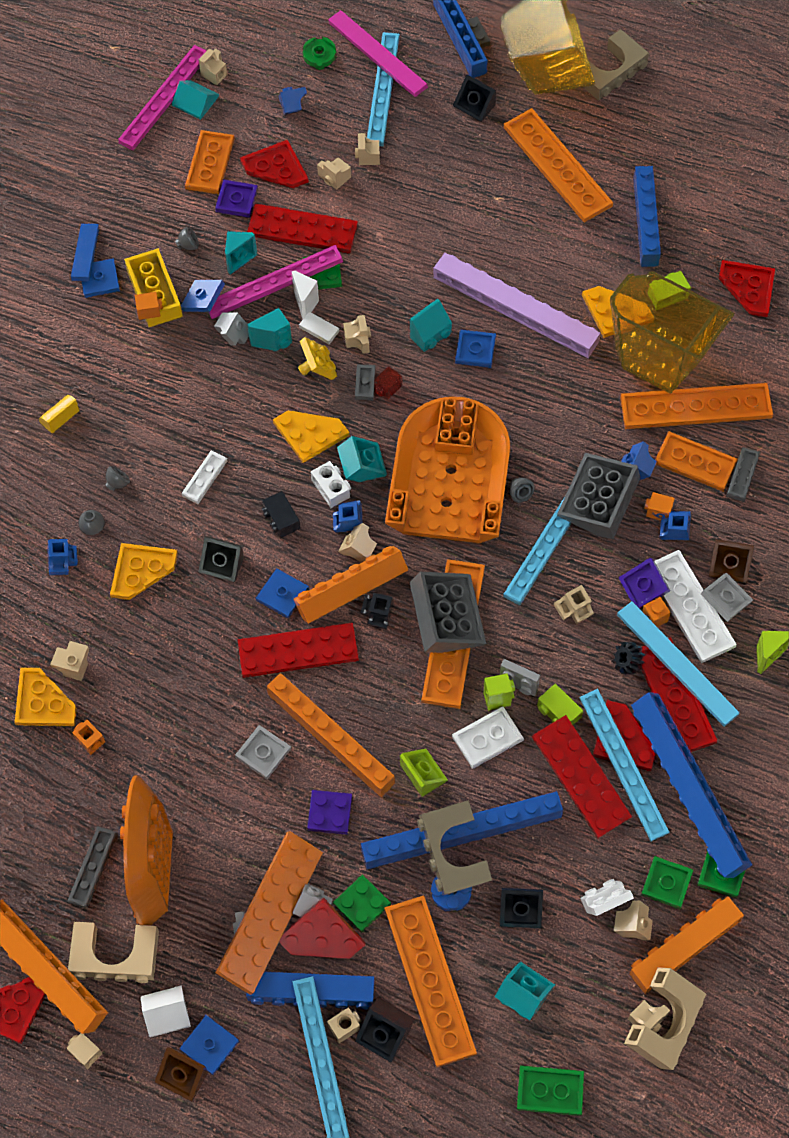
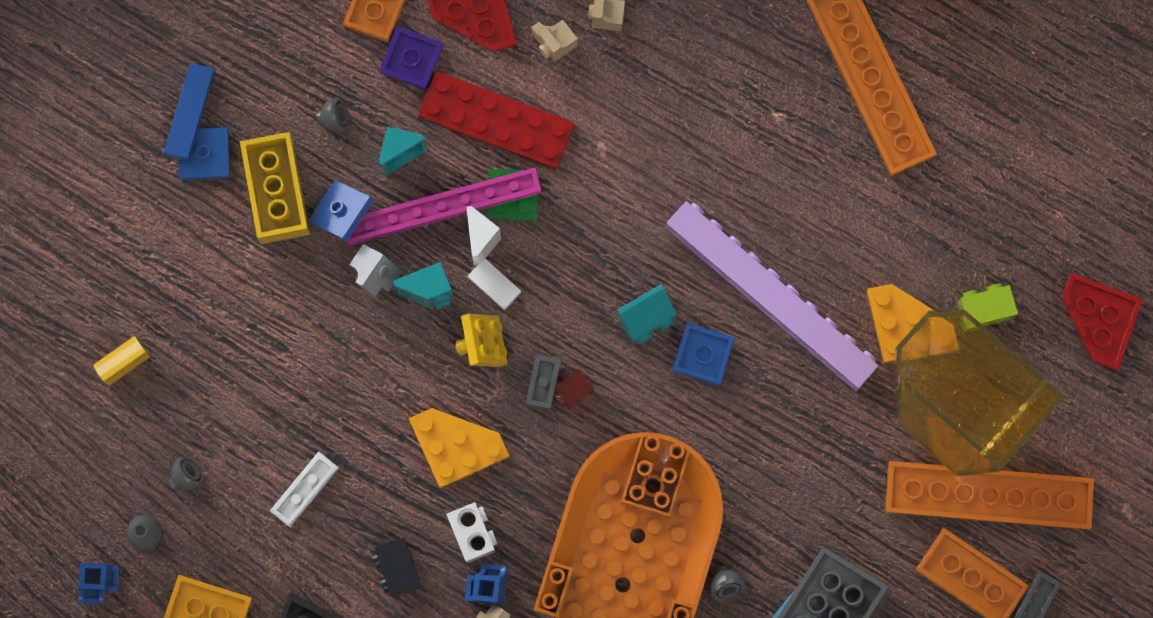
camera: 10 degrees right, 15 degrees up
orange brick [135,292,163,320] -> none
teal slope [337,436,387,482] -> none
tan brick [343,315,371,354] -> none
blue brick [621,441,657,481] -> none
blue brick [633,166,661,267] -> none

